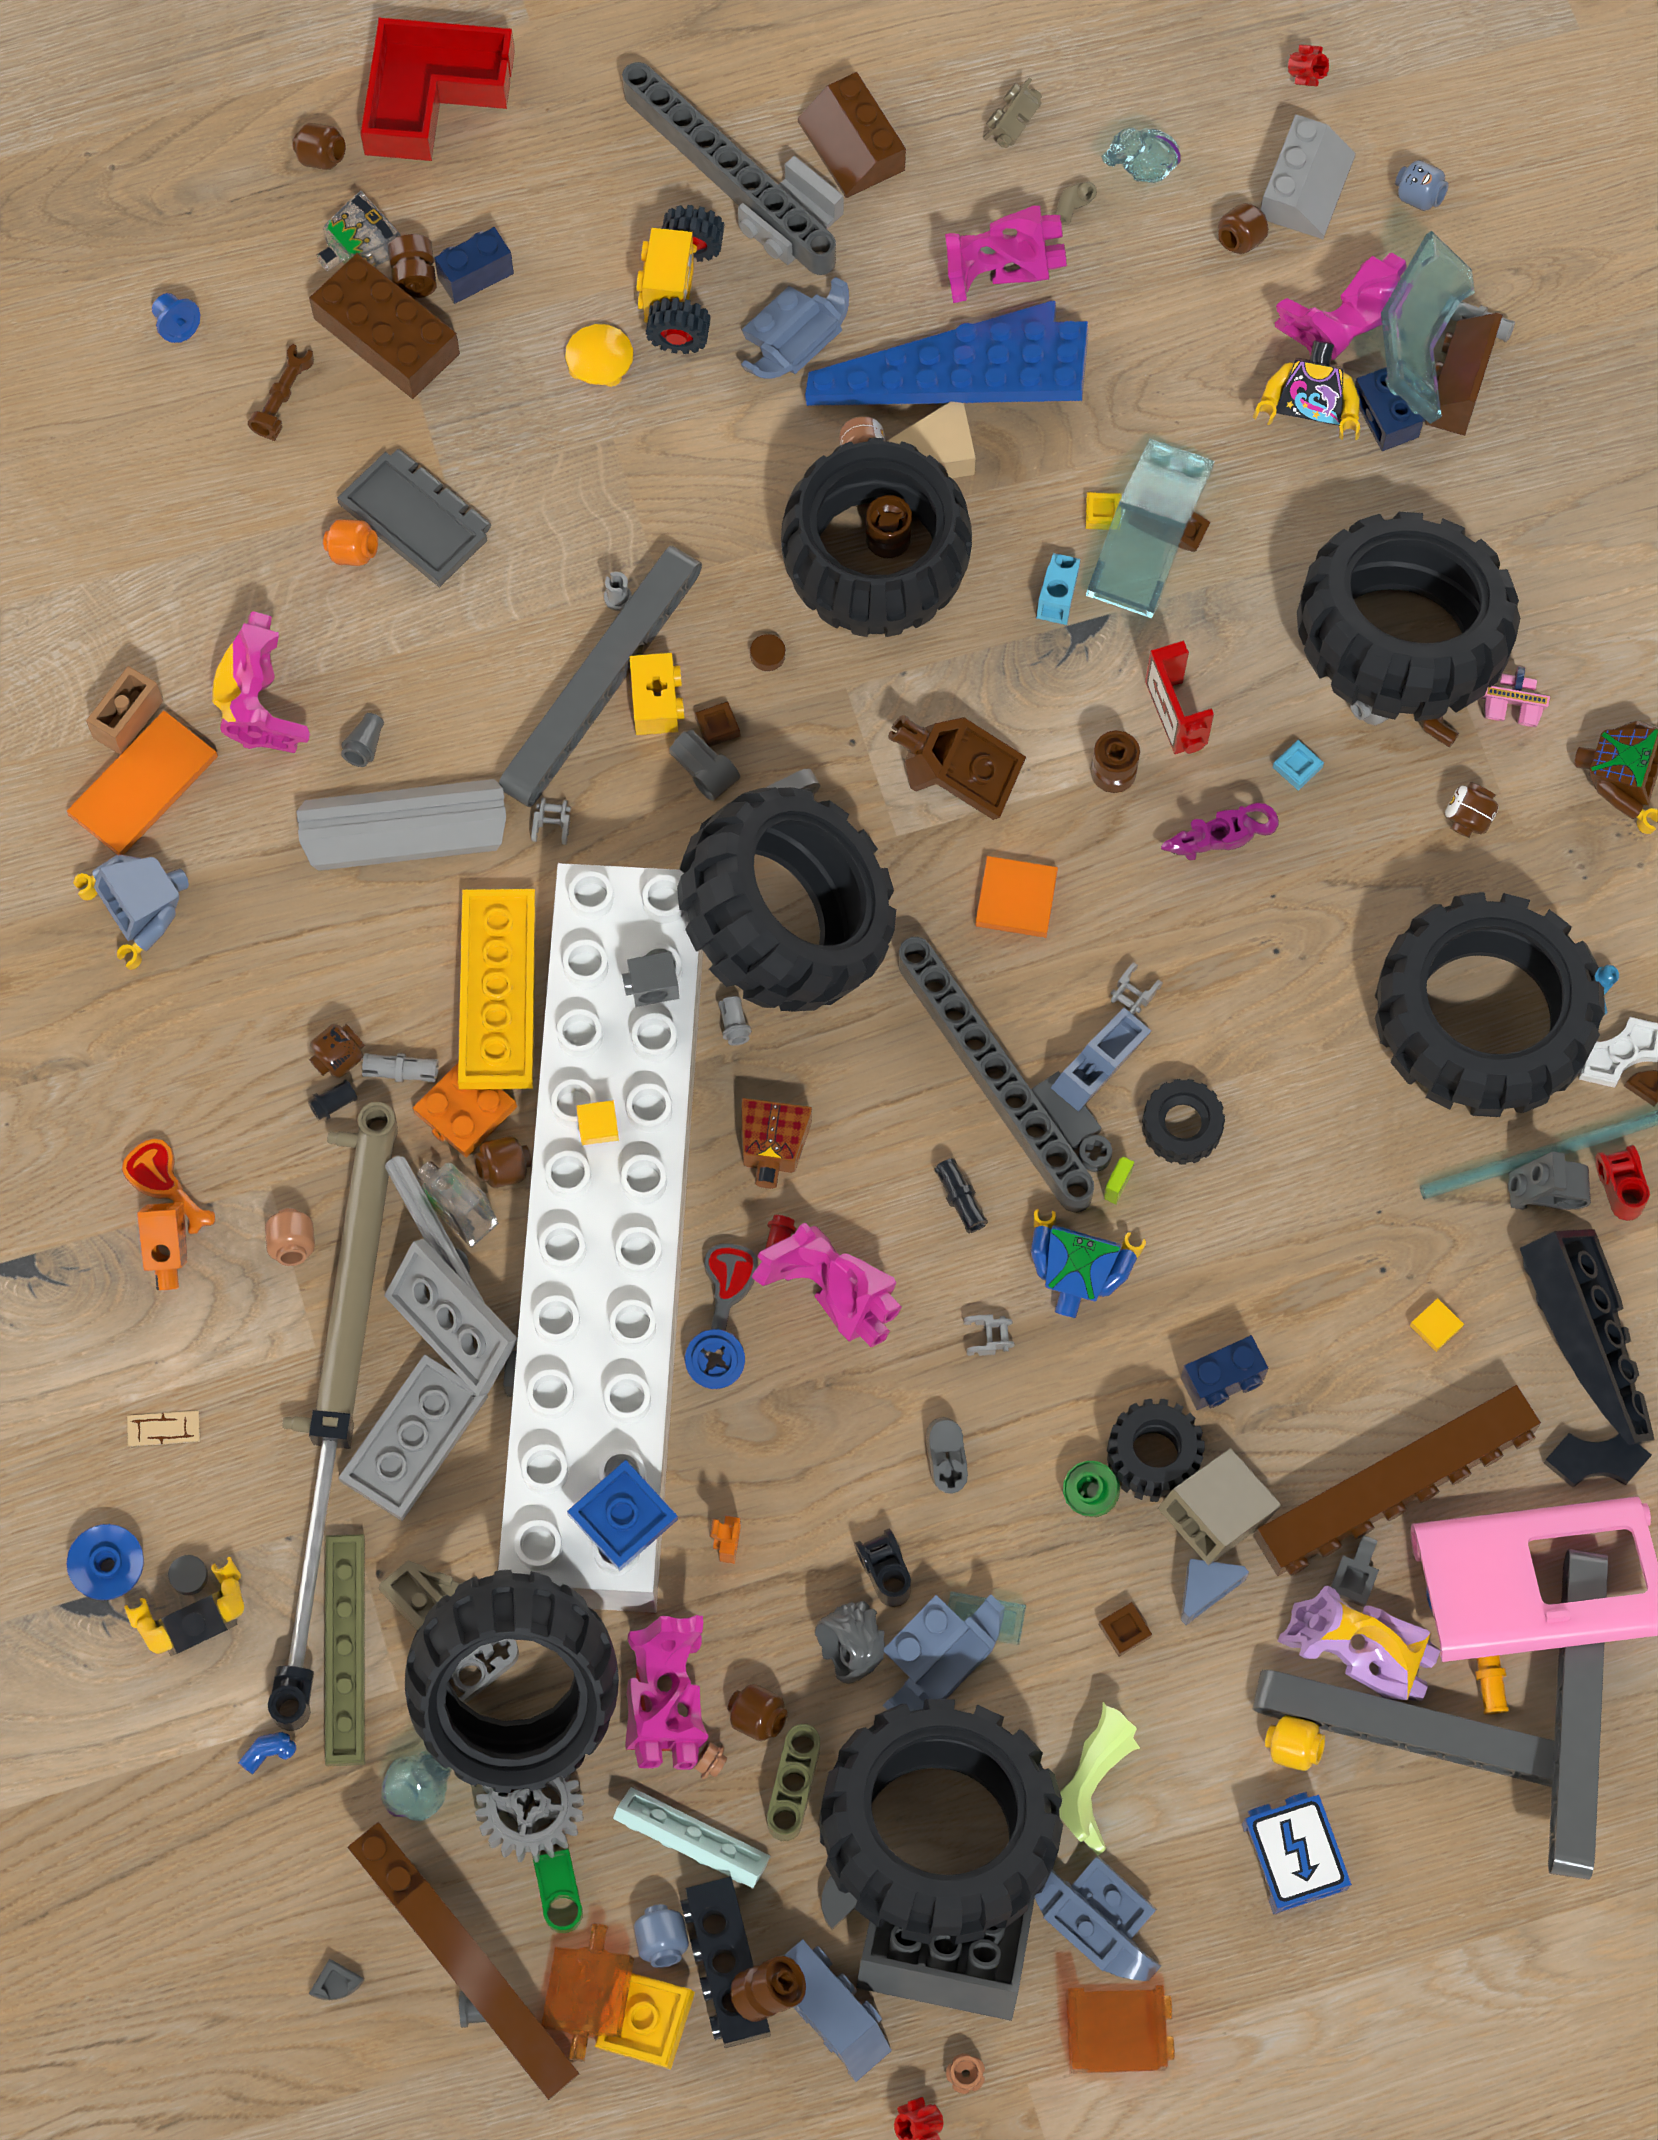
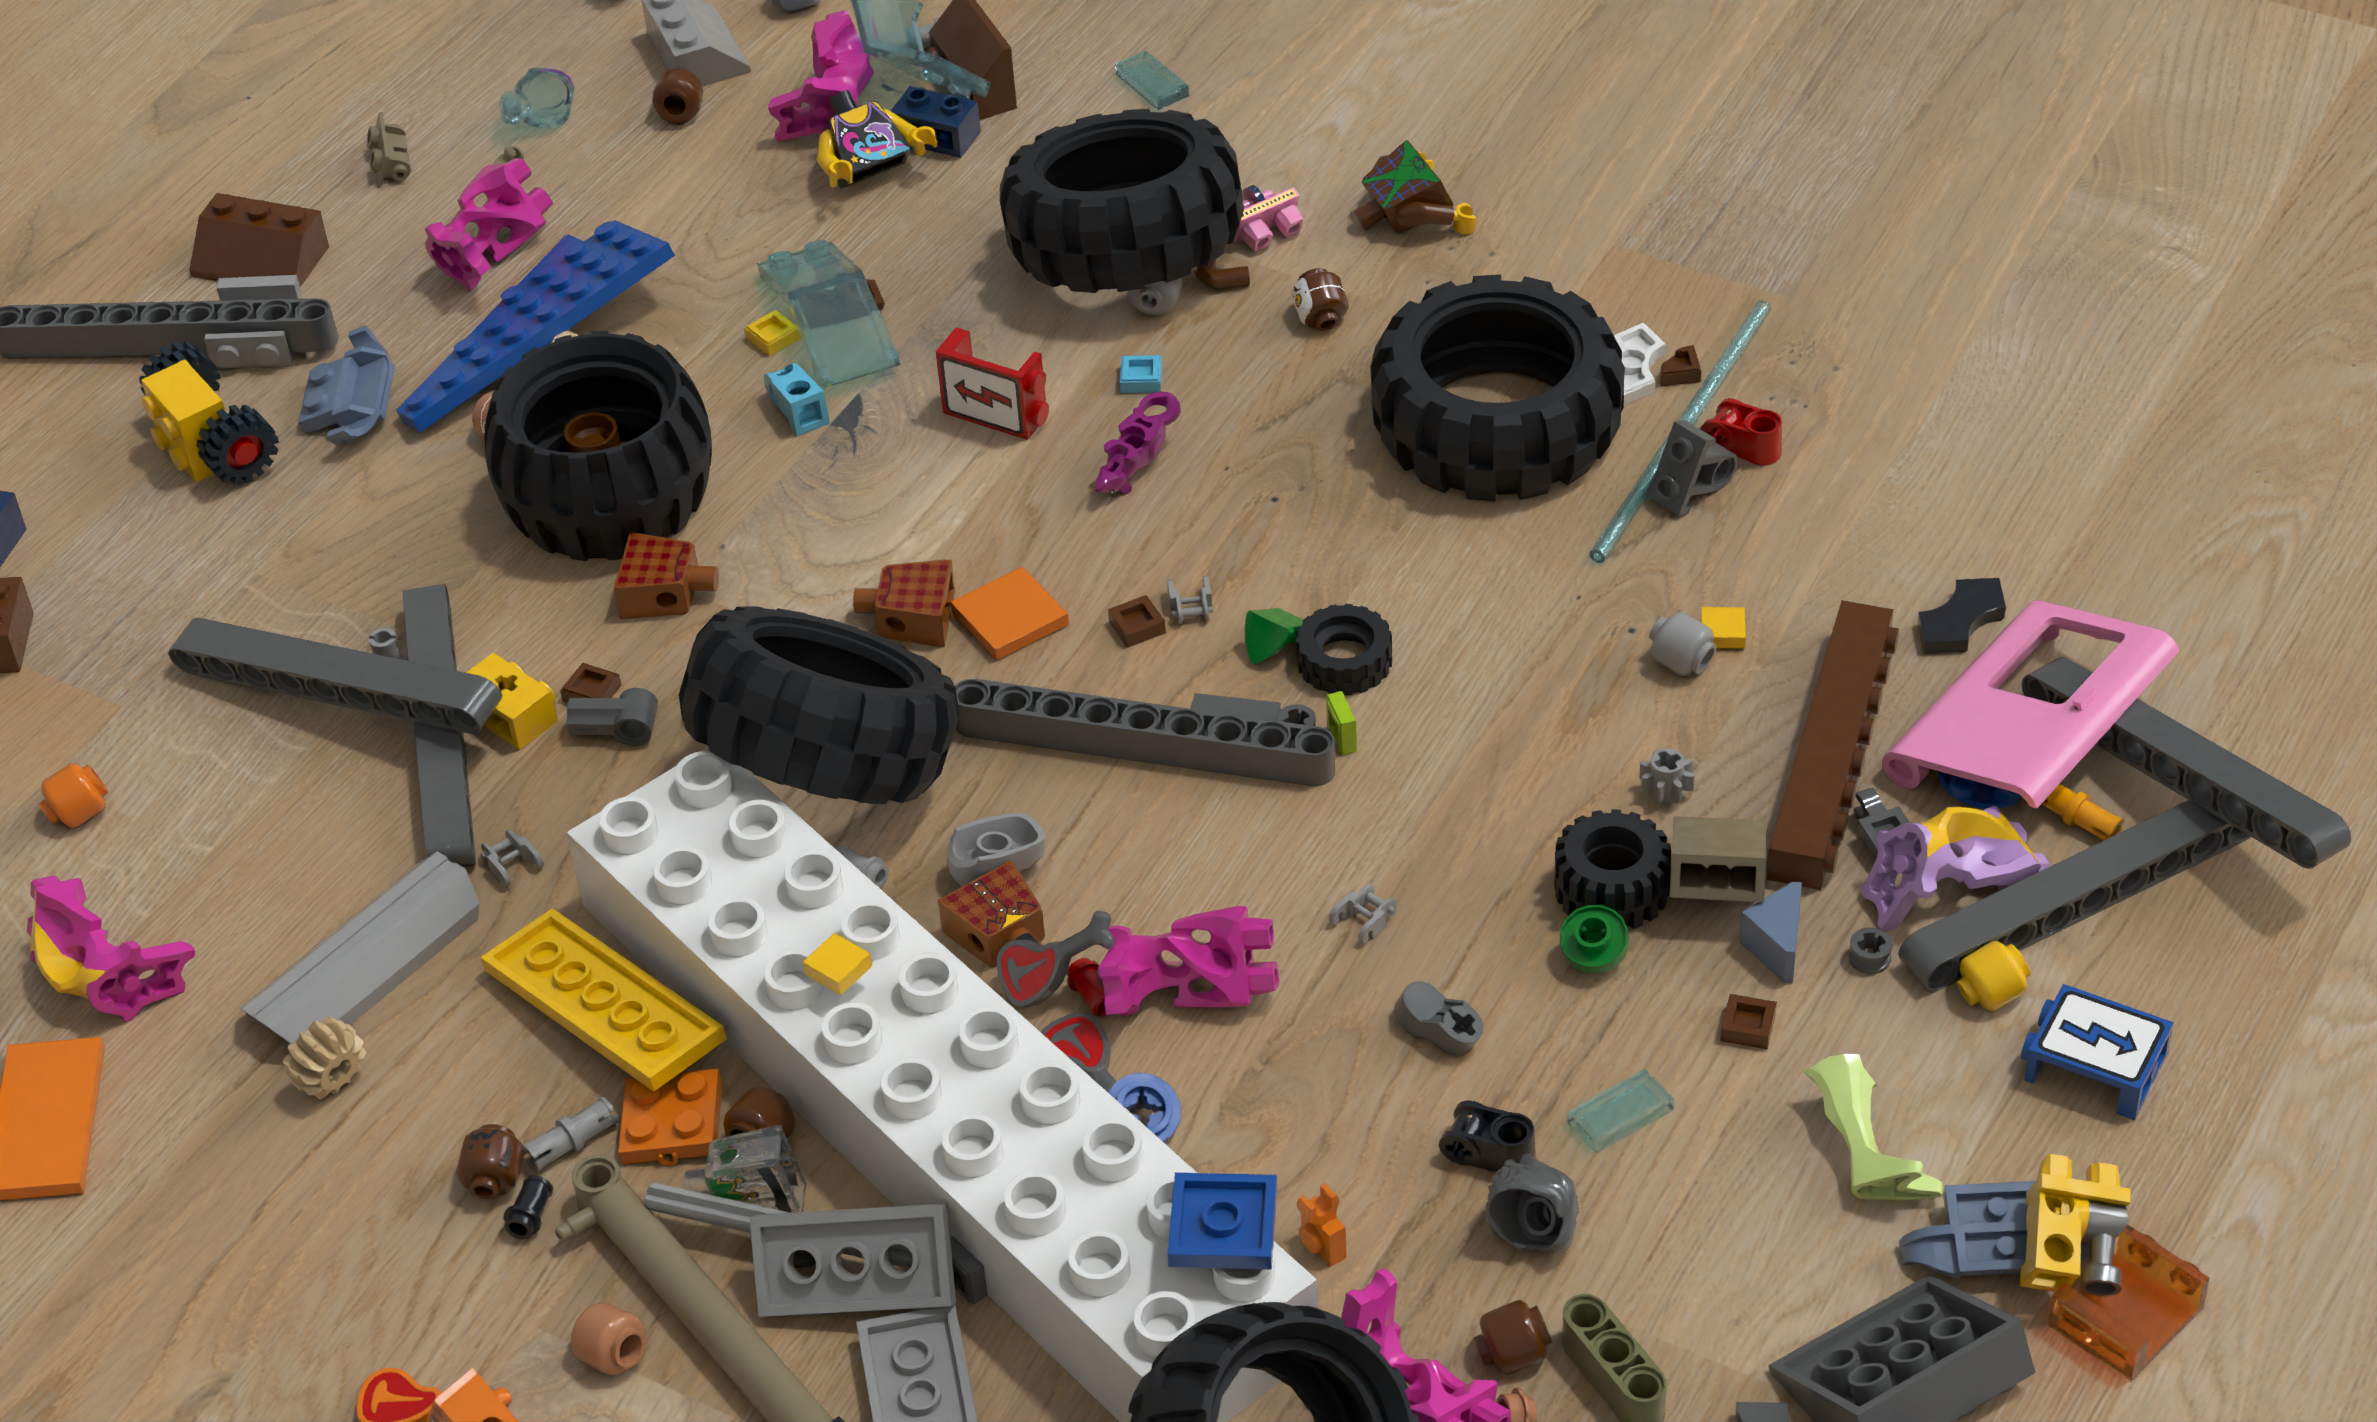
camera: 40 degrees left, 25 degrees down
sand blue torso [73,855,189,970] -> none
dark grey hinge [337,449,491,588] -> none
dark grey cone [341,713,384,767] -> none
yellow dish [565,324,633,387] -> none
dark grey brick [622,951,680,1007] -> none
reddish brown tile [750,634,786,671] -> none
black tyre [819,1699,1064,1945] -> none
sand blue plate [883,1594,1005,1711] -> none
reddish brown plate [888,715,1026,820] -> none
black pin [934,1158,988,1233] -> none
blue torso [1031,1209,1146,1318] -> none
sand blue slope [1051,1008,1151,1112] -> none
reddish brown wheel [1091,730,1140,793] -> none
dark blue brick [1180,1335,1269,1410] -> none
black wedge [1519,1229,1655,1445] -> none
none -> dark grey beam [168,618,502,734]
none -> tan gear [283,1016,367,1099]
none -> dark orange torso [614,533,719,619]
none -> dark orange torso [853,559,955,647]
none -> light grey piece [947,813,1045,886]
none -> dark grey piece [997,911,1115,1007]
none -> reddish brown tile [1108,595,1166,648]
none -> clear light blue tile [1115,50,1189,111]
none -> green tile [1244,608,1303,664]
none -> light grey gear [1639,748,1695,804]
none -> light grey head [1649,612,1717,677]
none -> dark grey bush [1849,927,1893,974]
none -> yellow hips [2020,1154,2131,1296]

